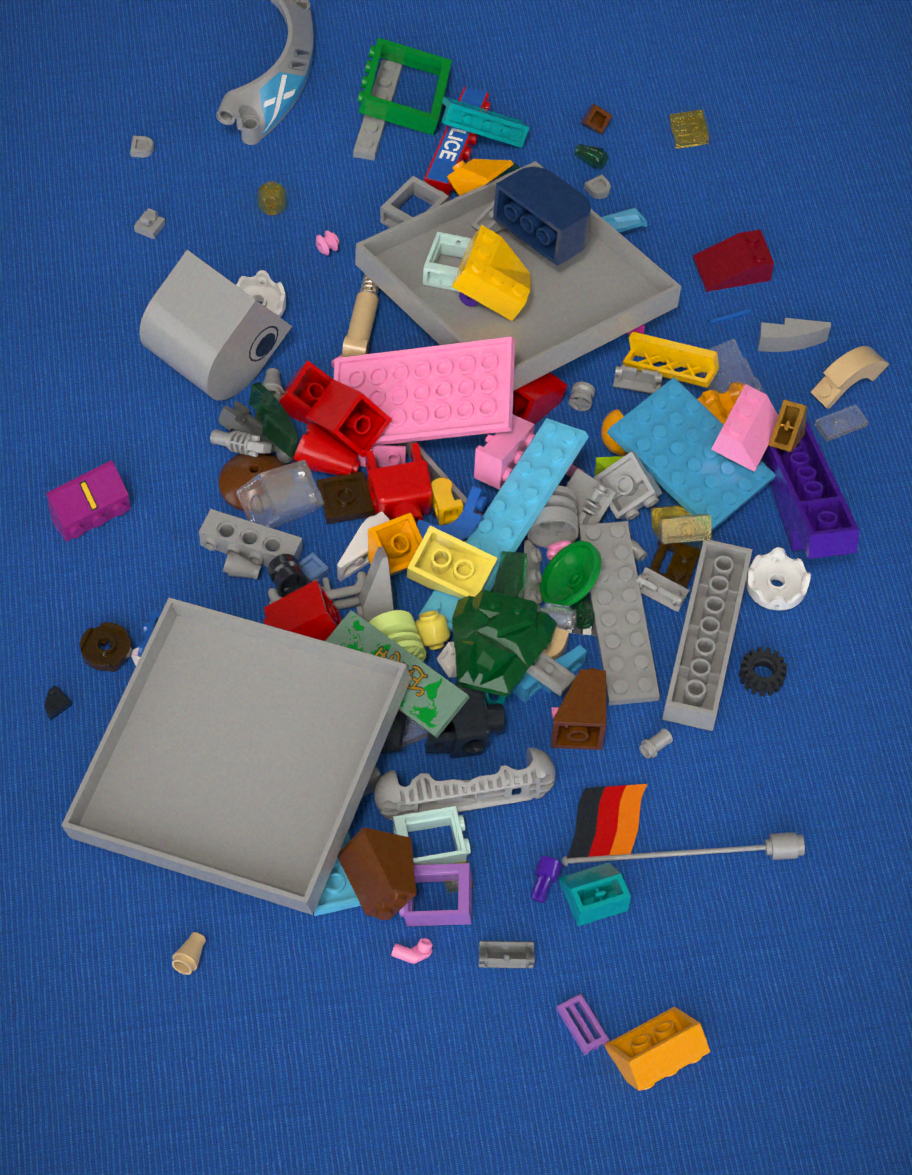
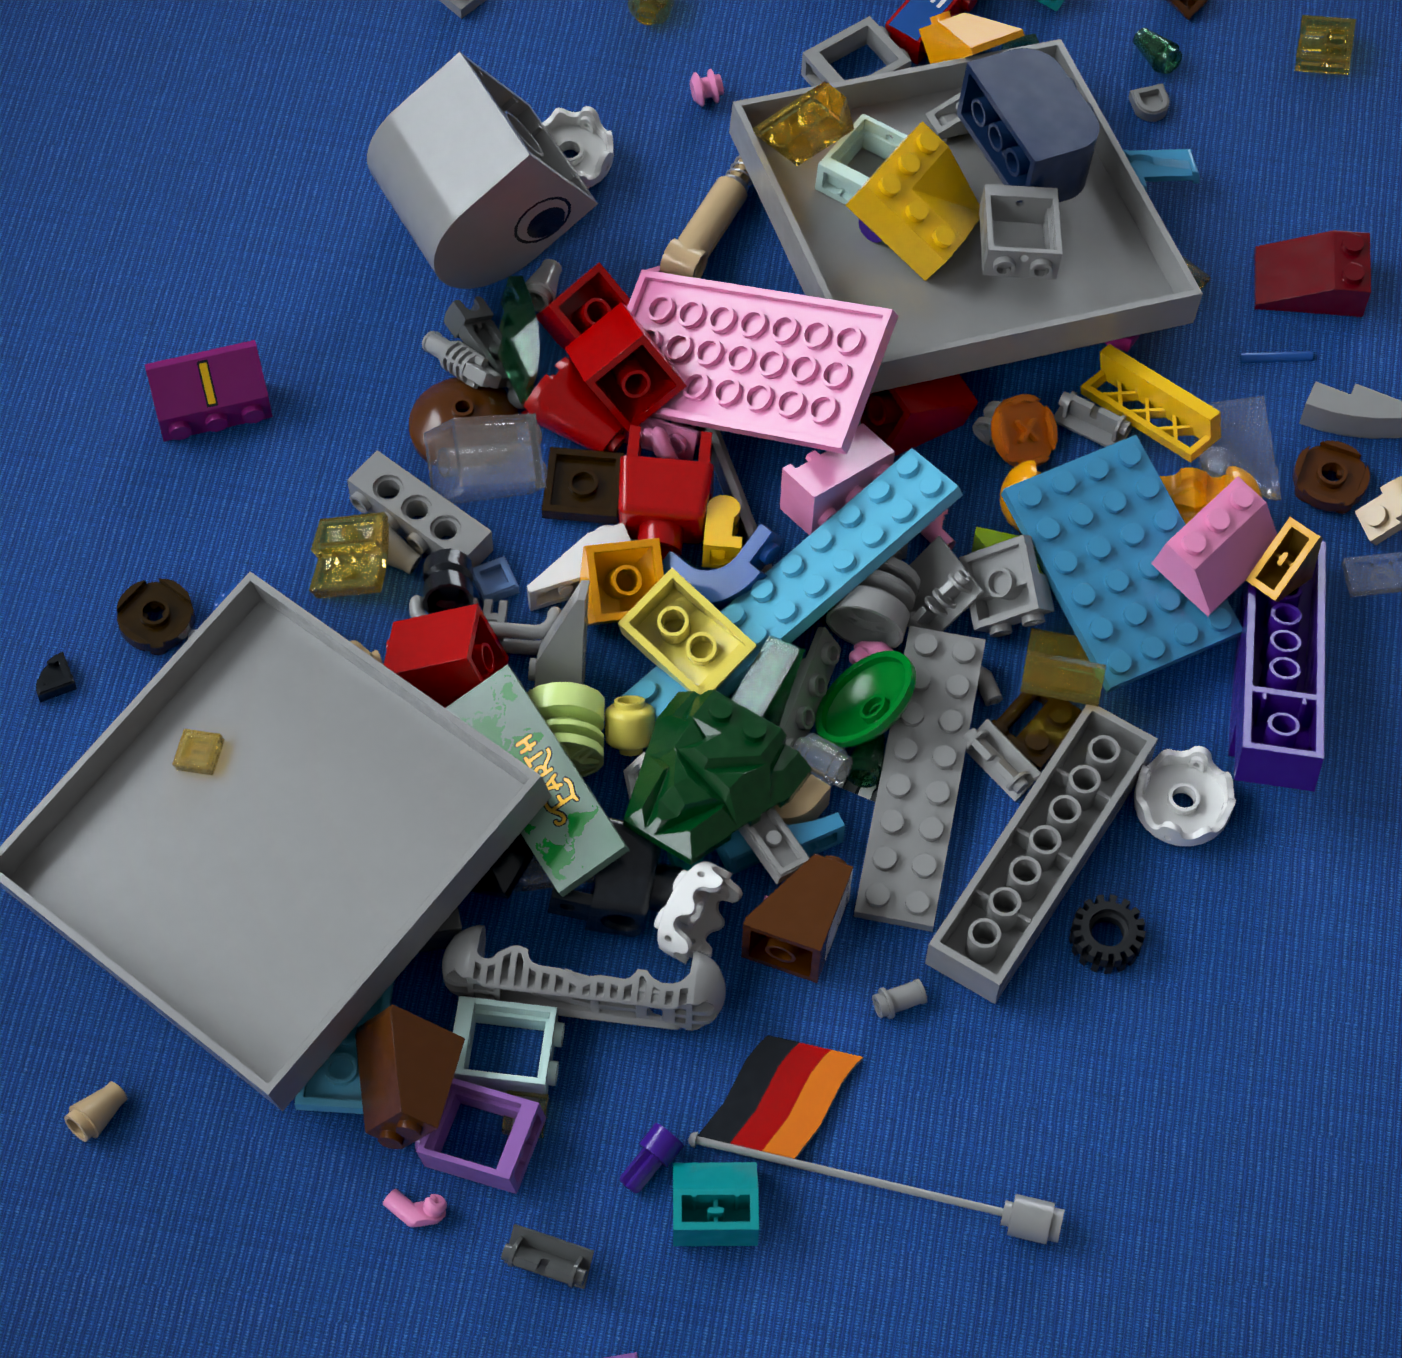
camera: 20 degrees right, 5 degrees up
none -> clear yellow tile [172,728,225,775]
none -> clear yellow slope [309,512,389,599]
none -> bright pink arm [641,426,678,459]
none -> white plate [654,861,743,964]
none -> clear yellow slope [753,81,854,166]
none -> light grey window [979,184,1063,279]
none -> orange tile [991,394,1058,467]
none -> reddish brown plate [1293,440,1370,514]

